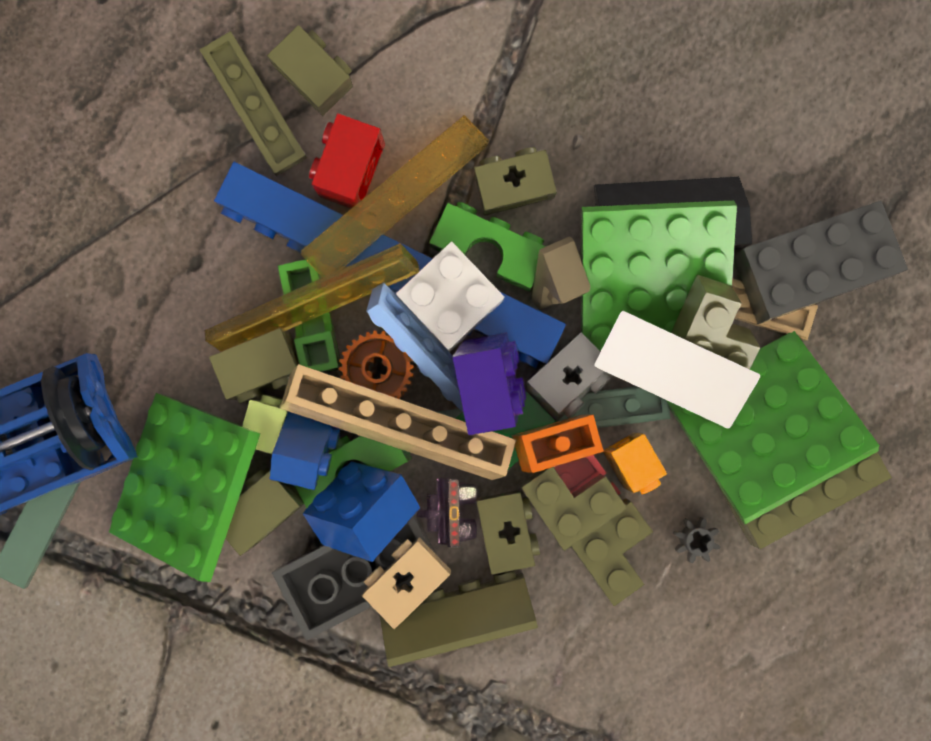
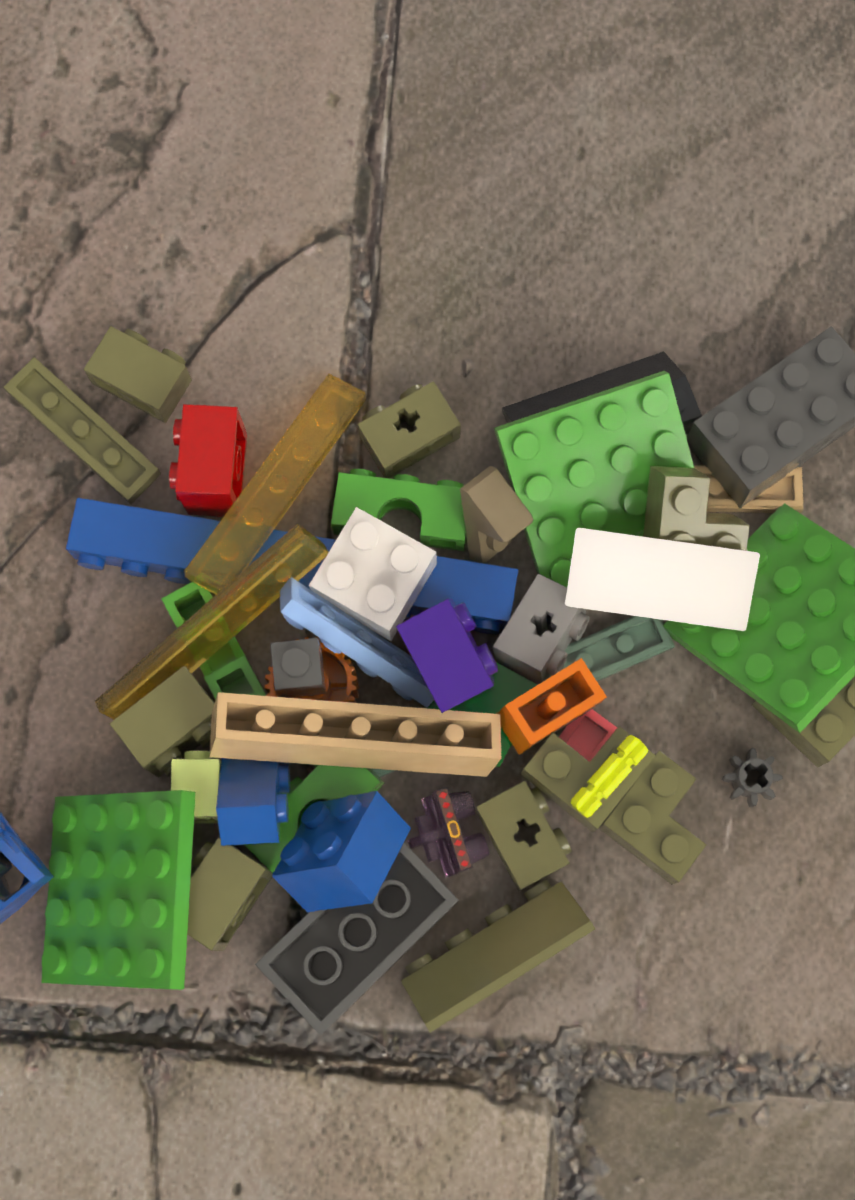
camera: 10 degrees left, 10 degrees down
tan brick [362,537,451,629] -> none
light orange brick [603,432,667,495] -> none
none -> dark grey brick [271,638,326,698]
none -> neon yellow axle [570,735,648,818]

